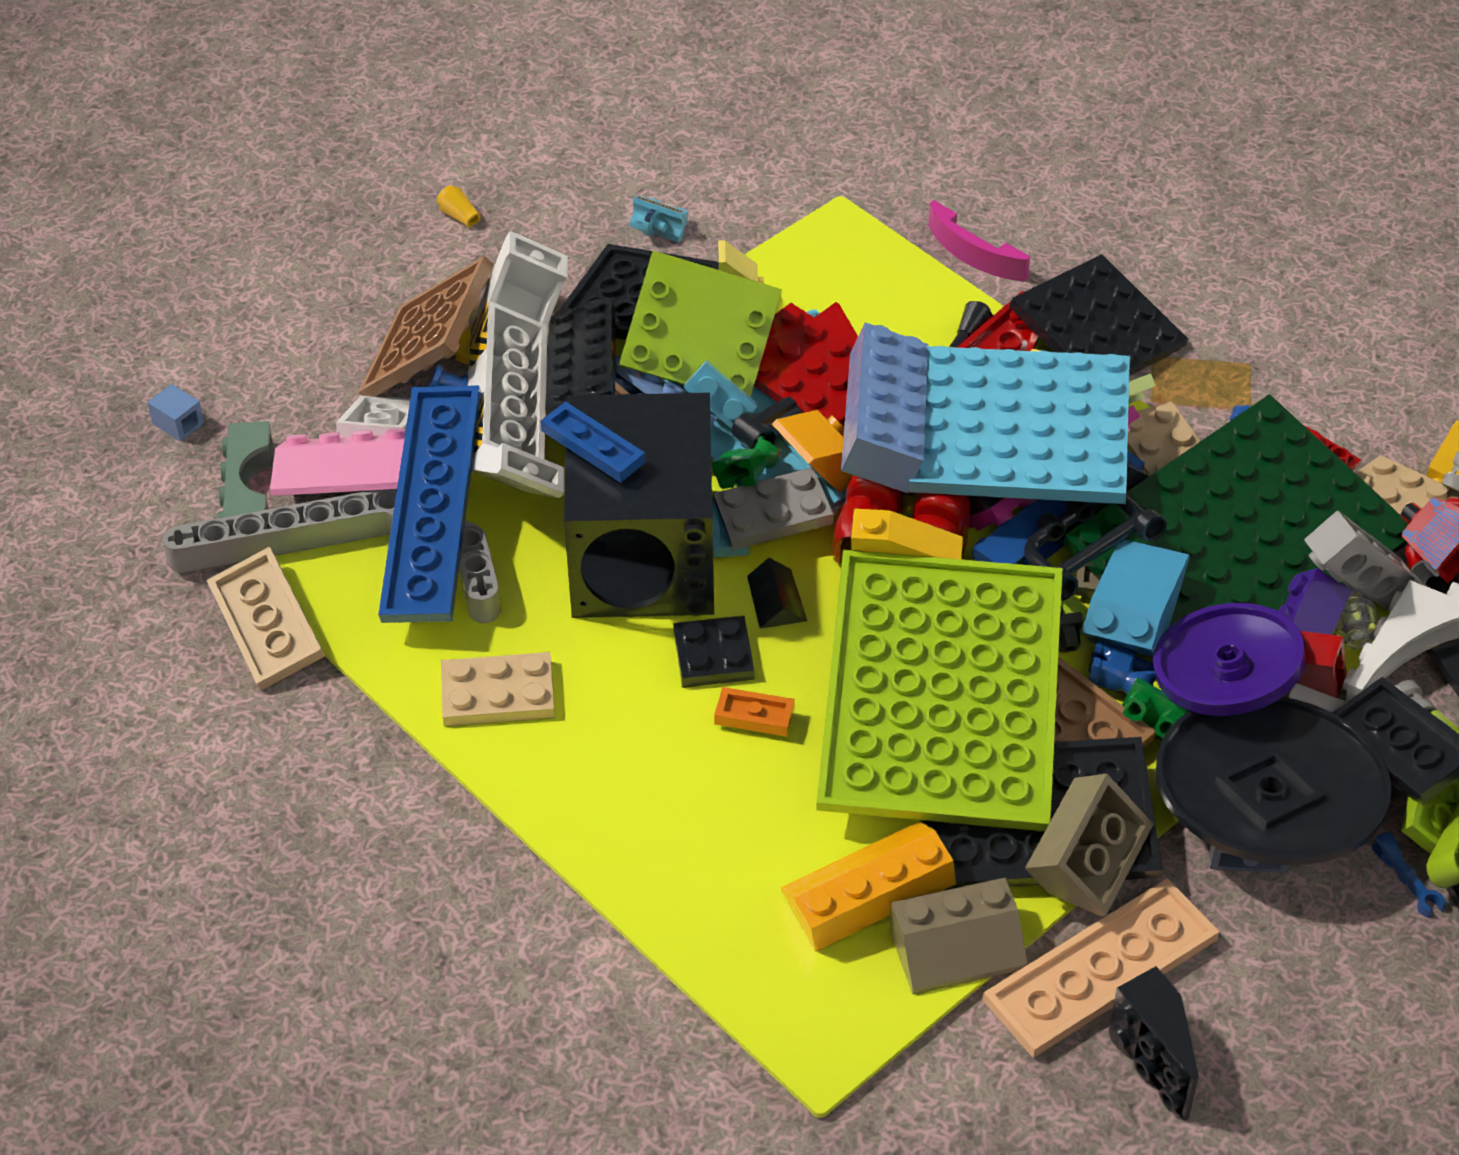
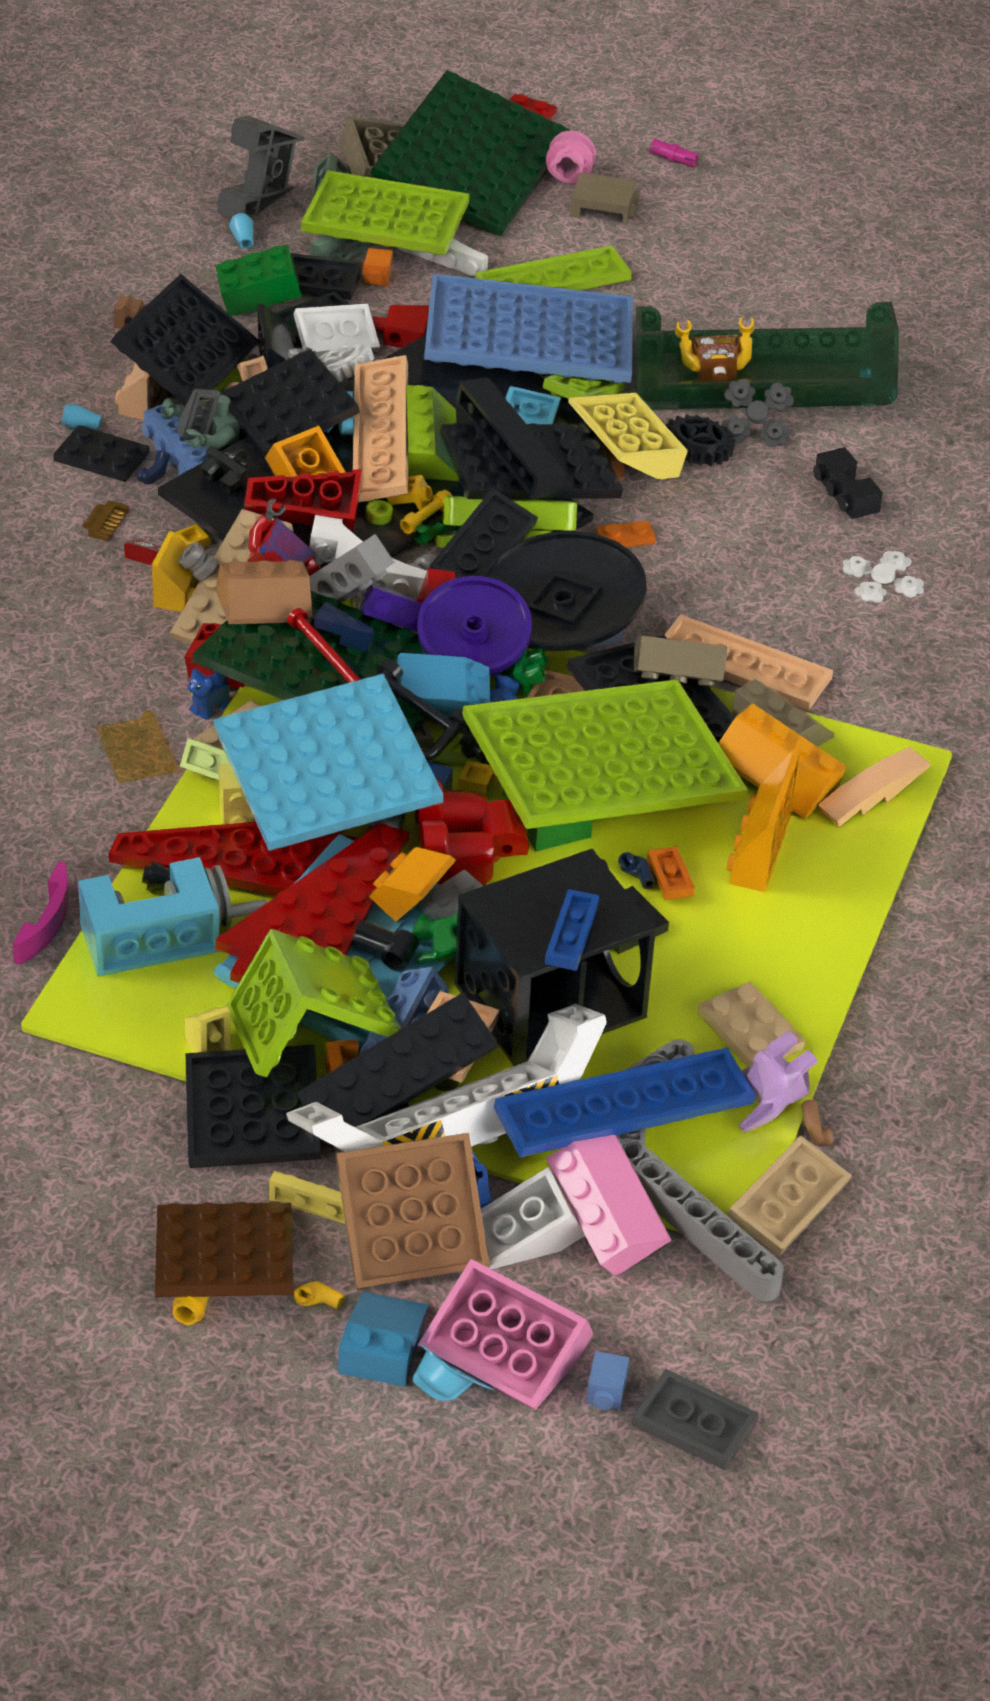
camera: 120 degrees left, 5 degrees down
sand green arch [217,421,273,519] -> none
medium azure hips [629,195,688,243] -> none
medium azure plate [684,360,757,429] -> none
medium blue brick [841,322,928,493] -> none
yellow slope [851,509,963,560] -> none
black plate [1009,254,1189,376] -> none
black slope [1109,966,1199,1121] -> none
none -> medium azure piece [78,857,267,976]
none -> reddish brown plate [155,1201,294,1298]
none -> medium nougat slope [216,560,313,624]
none -> red bar [287,608,361,683]
none -> yellow arm [293,1281,346,1310]
none -> dark blue slope [313,602,375,652]
none -> dark azure slope [338,1292,429,1387]
none -> medium azure piece [412,1344,492,1401]
none -> bright pink slope [417,1259,593,1410]
none -> orange plate [596,520,656,547]
none -> dark blue arm [618,852,656,889]
none -> dark grey plate [632,1369,759,1470]
none -> light orange slope [727,747,801,892]
none -> lavender piece [739,1031,818,1133]
none -> medium nougat arm [802,1100,833,1147]
none -> light nougat slope [818,747,930,827]

